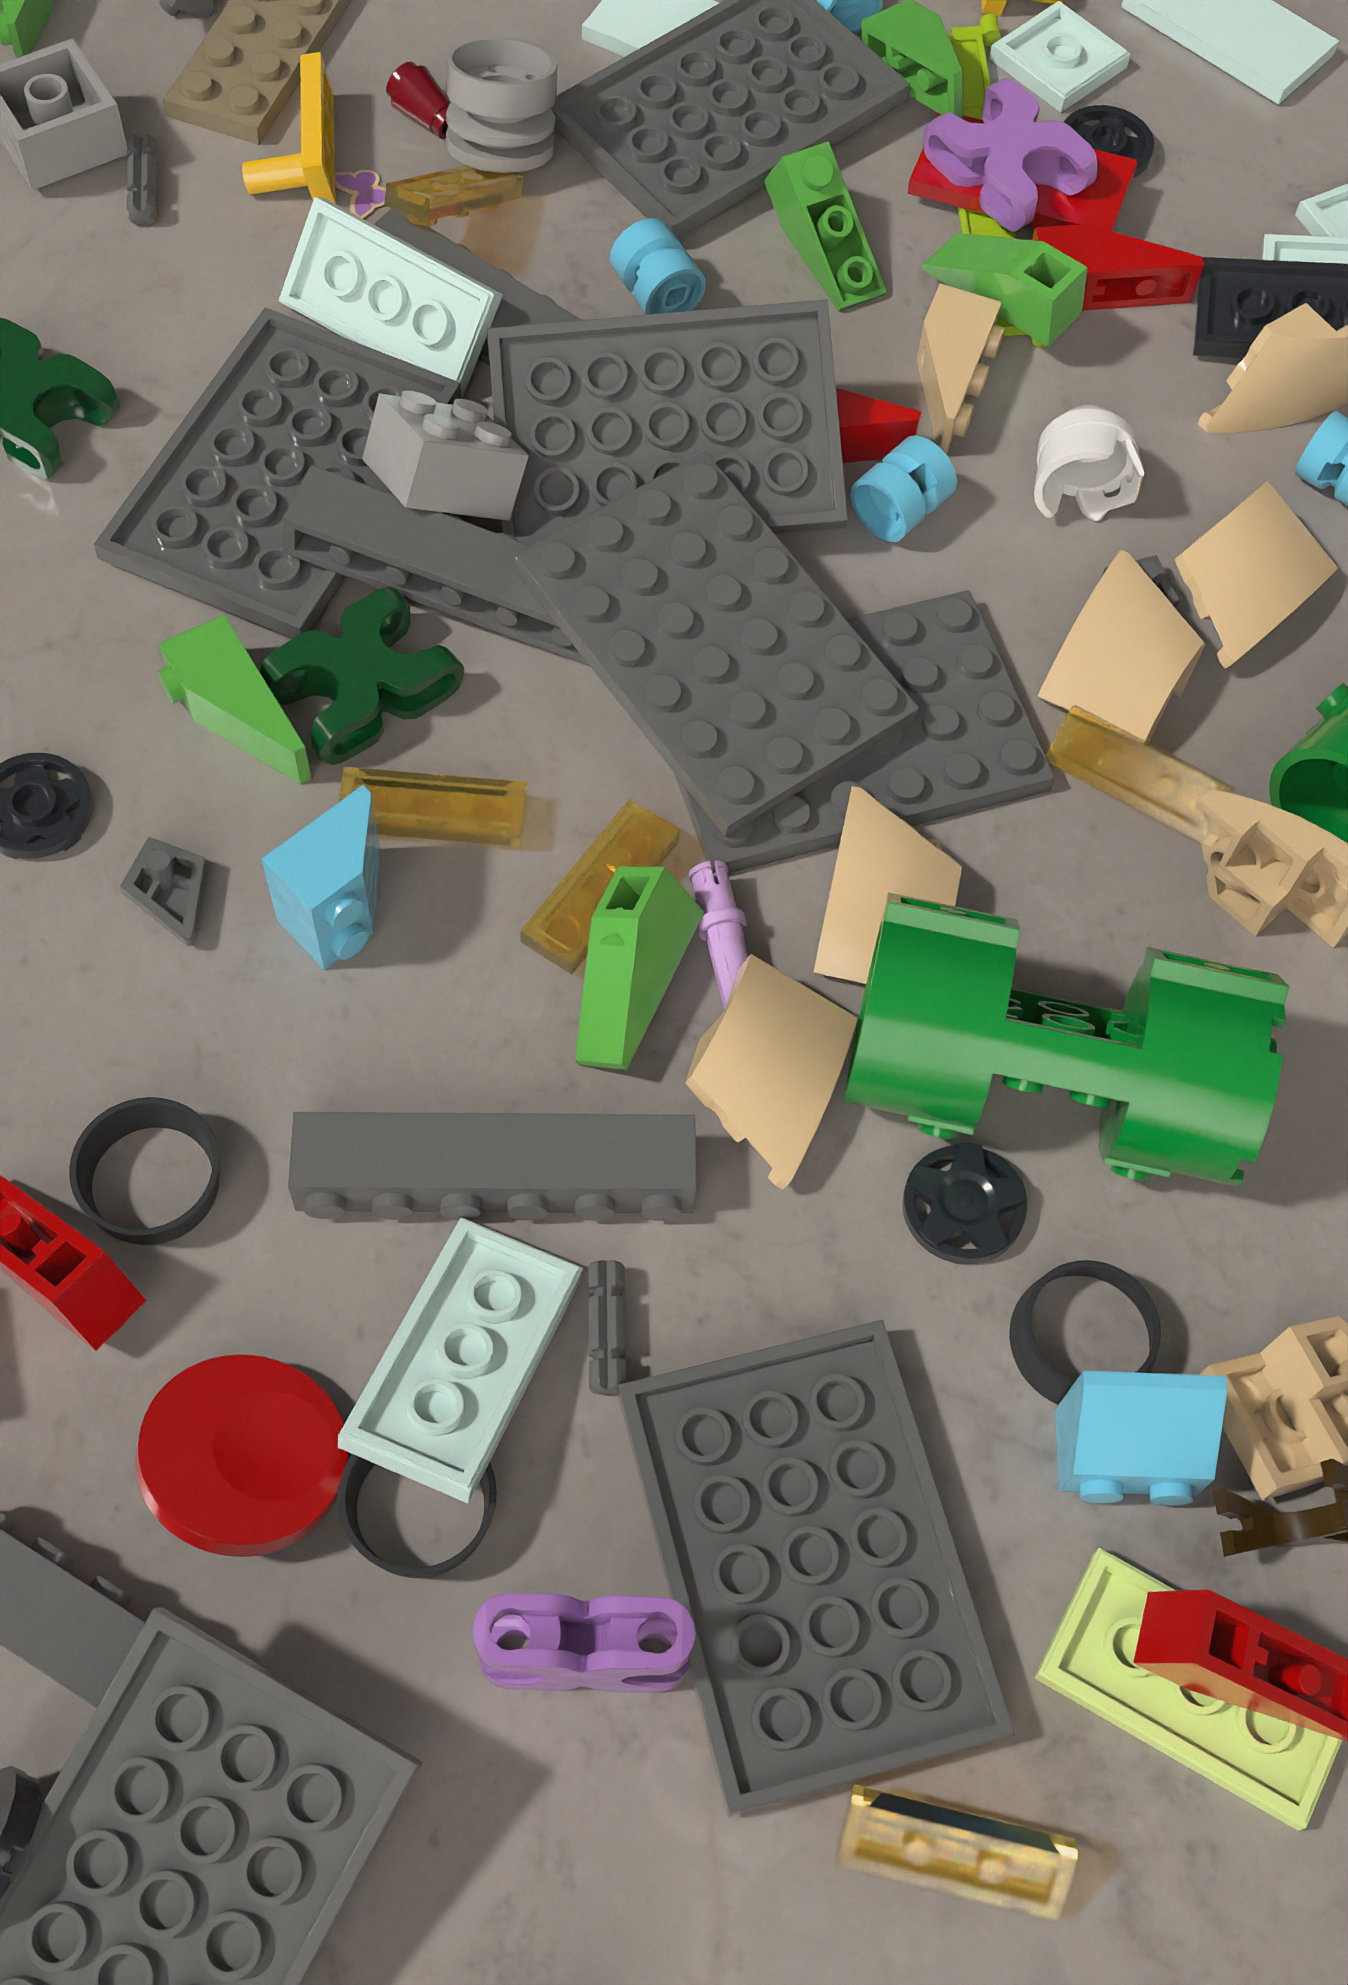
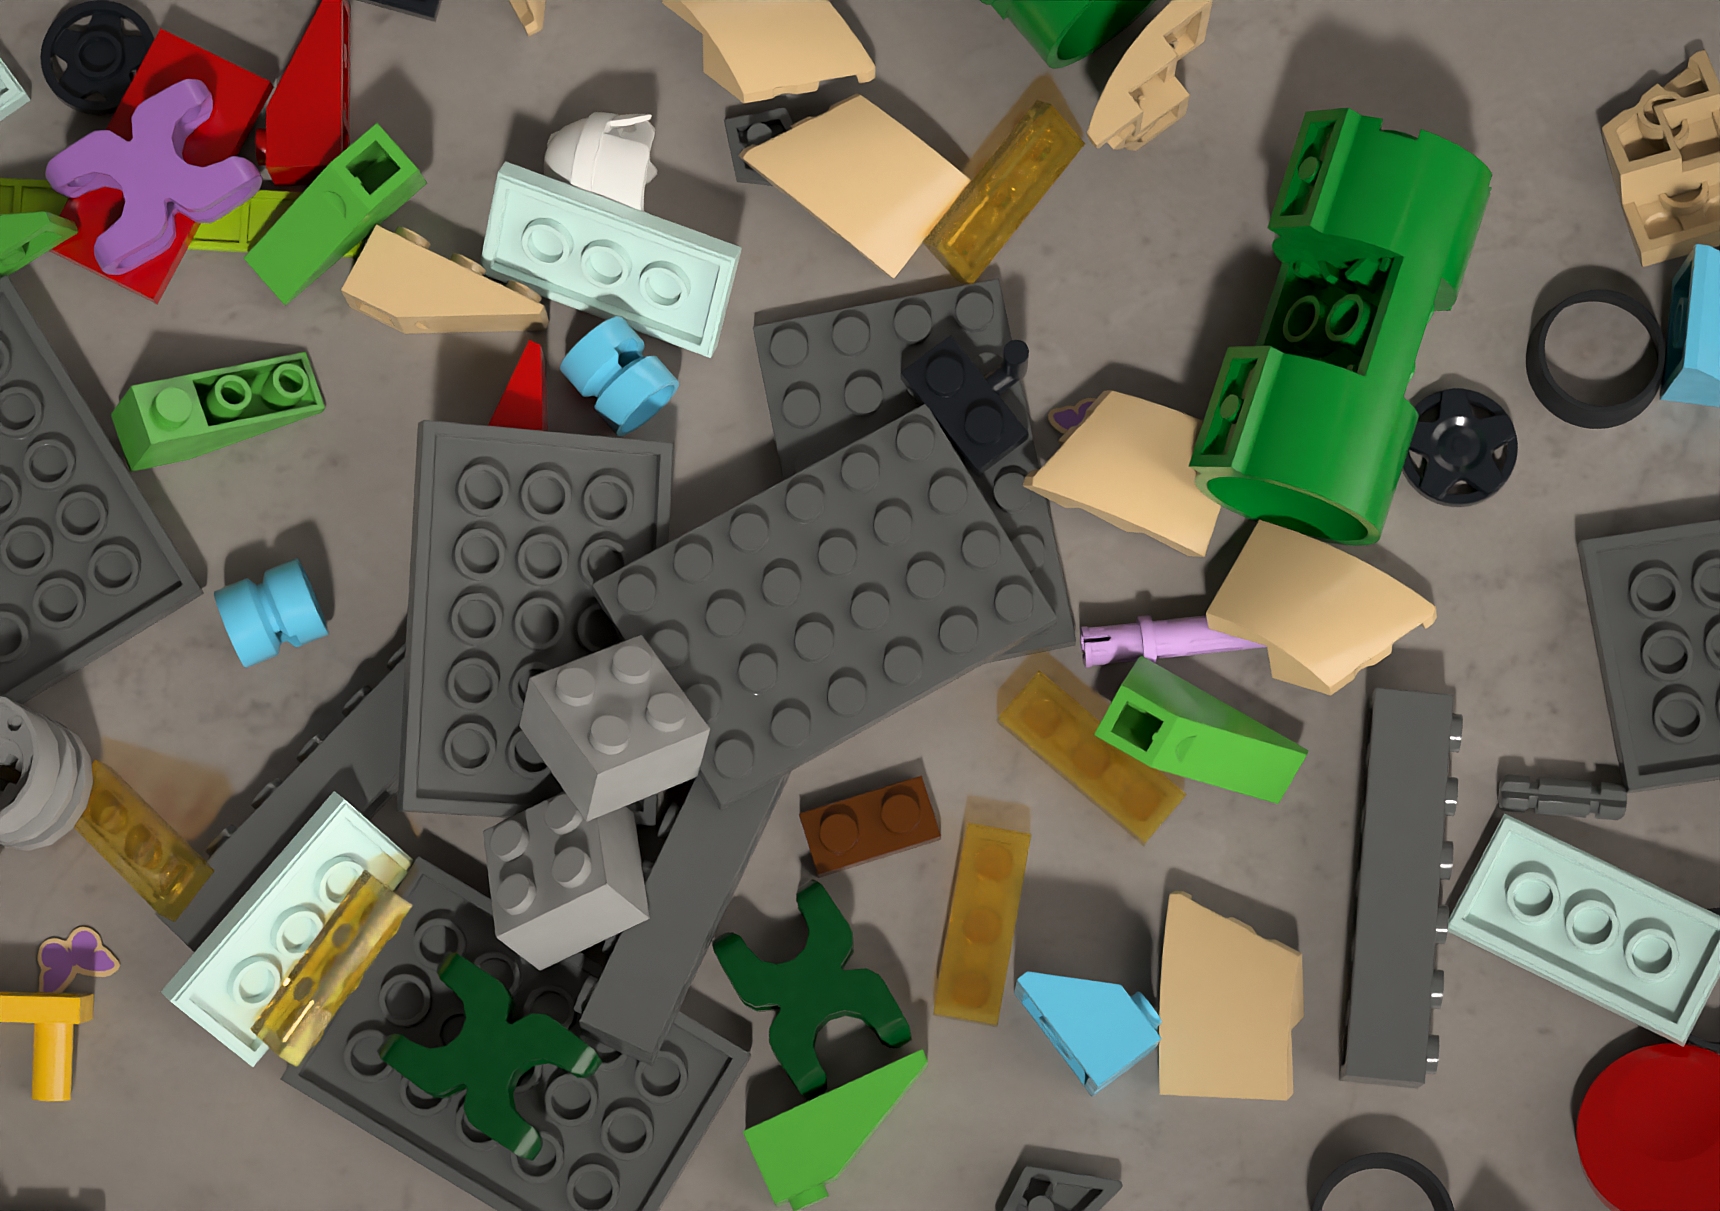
camera: 75 degrees left, 15 degrees up
none -> clear yellow plate [250,870,413,1067]
none -> dark green piece [377,952,602,1161]
none -> light aqua tile [480,161,742,358]
none -> light grey brick [519,635,710,822]
none -> reddish brown plate [799,775,941,878]
none -> black plate [900,335,1029,476]
none -> tan slope [1159,891,1304,1101]

